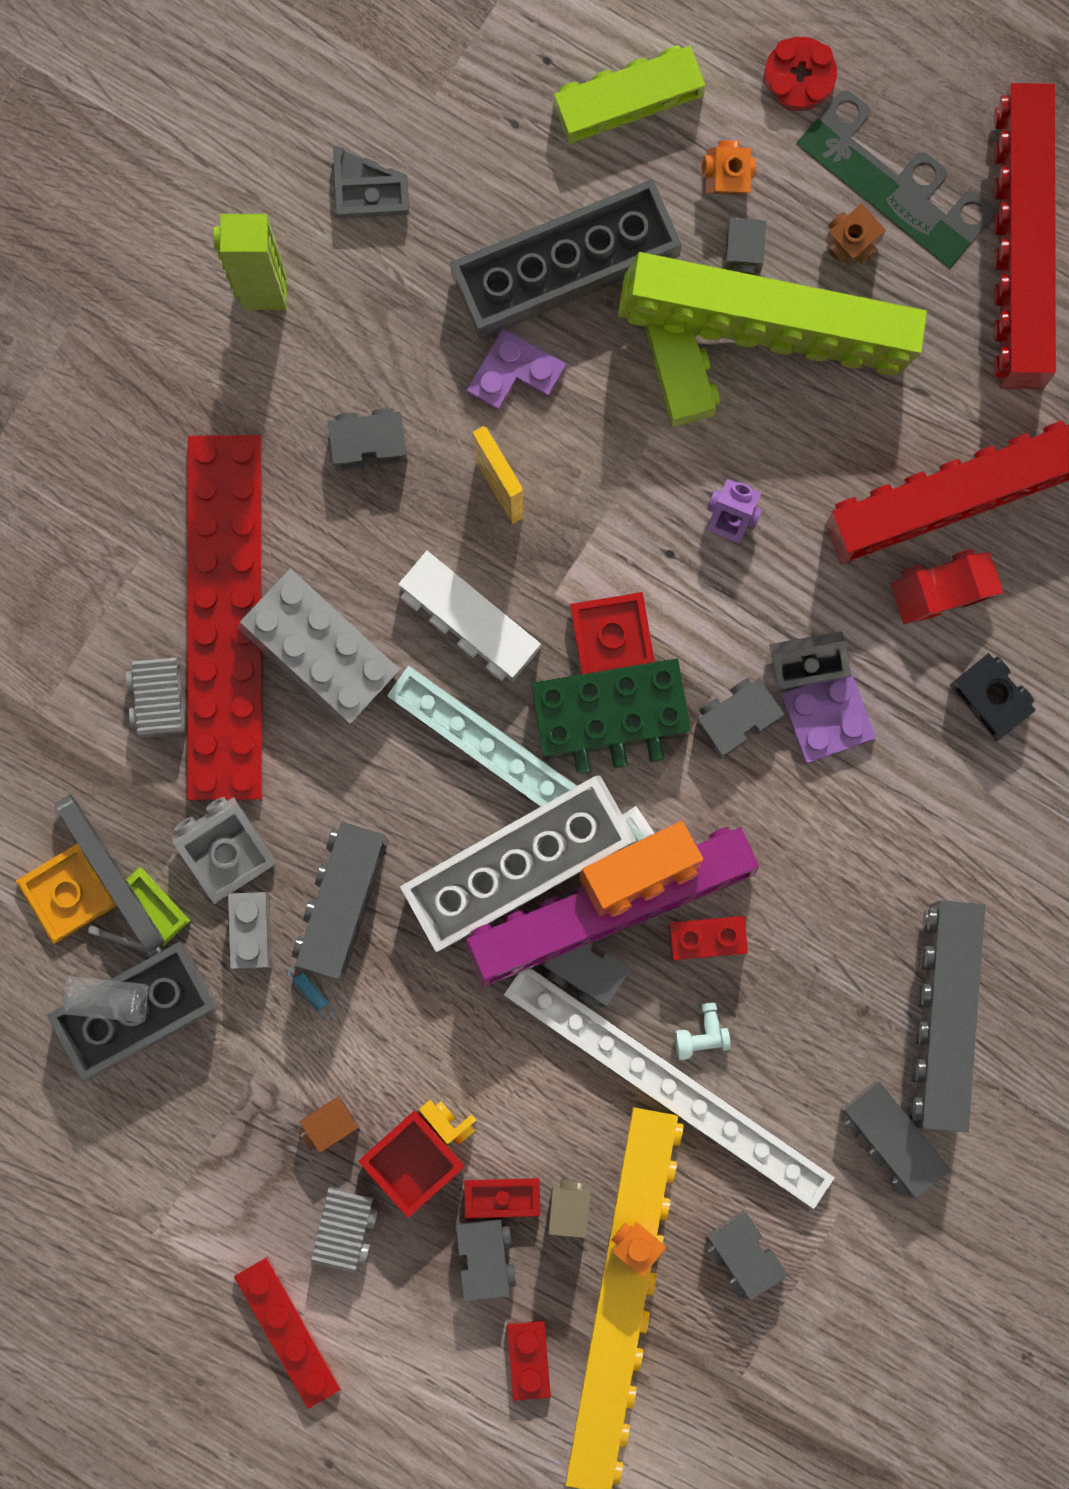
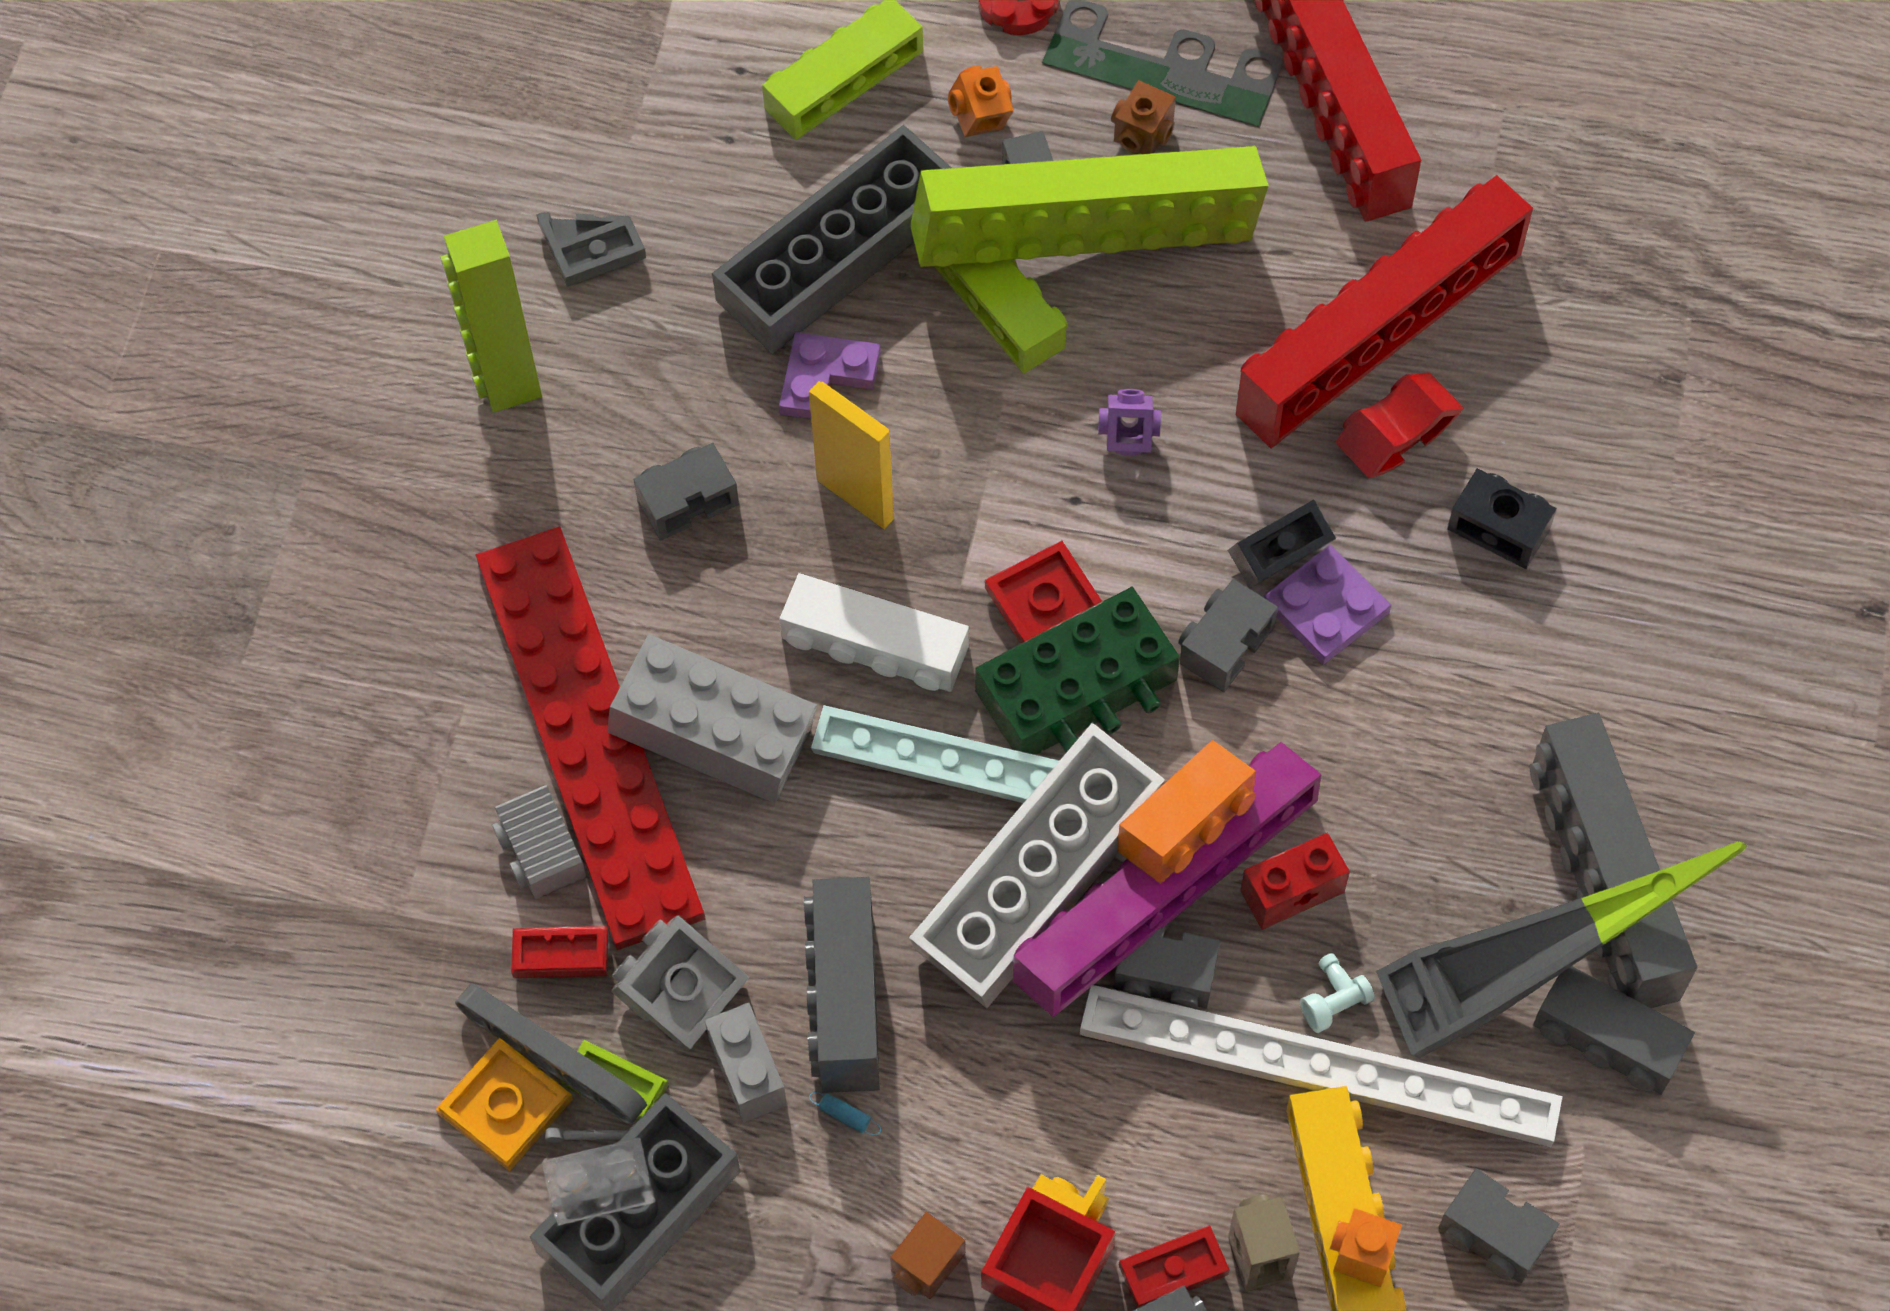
camera: 20 degrees left, 20 degrees down
none -> red plate [511,926,609,978]
none -> dark grey plate [1376,841,1747,1058]

